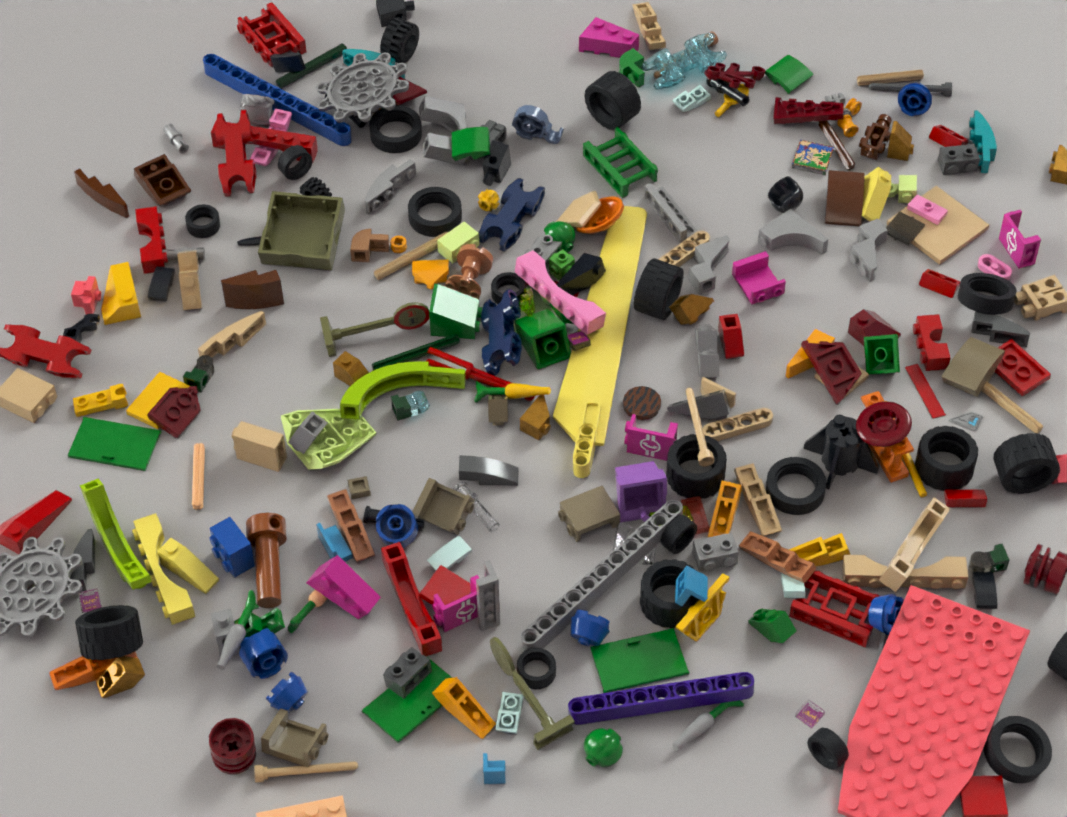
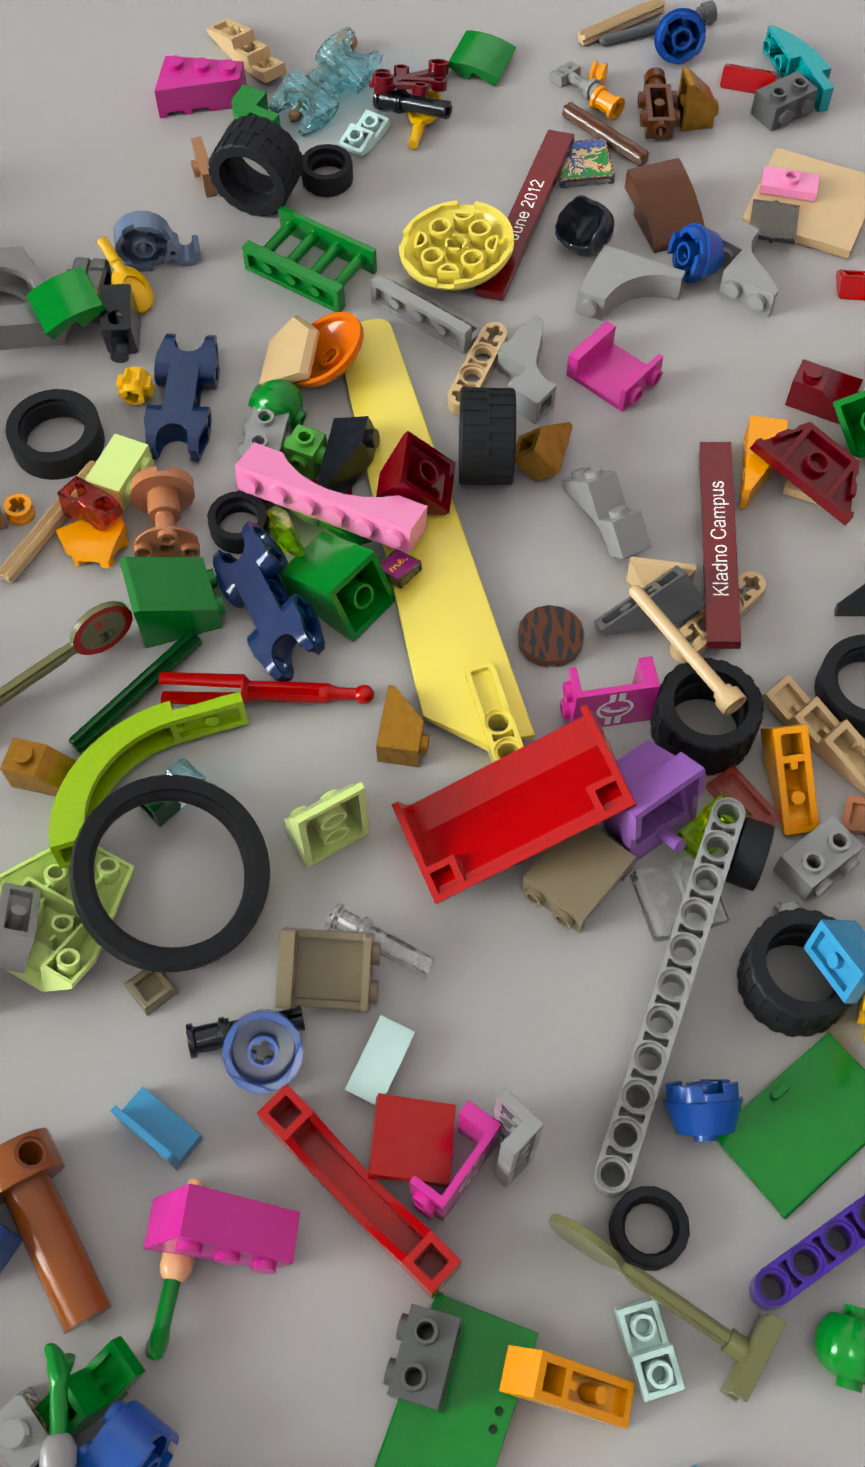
camera: 25 degrees left, 10 degrees up
nougat slope [327,489,375,562] -> none
dark grey slope [459,455,519,486] -> none
yellow piece [474,381,551,403] -> none
dark tan slope [488,395,508,425] -> none
red slope [718,313,744,359] -> none
dark red wing [773,97,844,124] -> none
light yellow slope [862,167,891,221] -> none
yellowish green brick [888,175,917,203] -> none
none -> clear red leg [57,475,123,531]
none -> black tyre [69,775,270,973]
none -> yellow piece [97,236,154,314]
none -> medium nougat plate [190,136,217,198]
none -> yellowish green slope [284,782,370,868]
none -> black tyre [301,144,353,197]
none -> dark red slope [376,431,456,515]
none -> red slope [391,704,637,904]
none -> light yellow brick [399,200,514,291]
none -> dark red tile [475,130,574,301]
none -> blue cone [668,223,724,284]
none -> dark red tile [699,442,741,649]

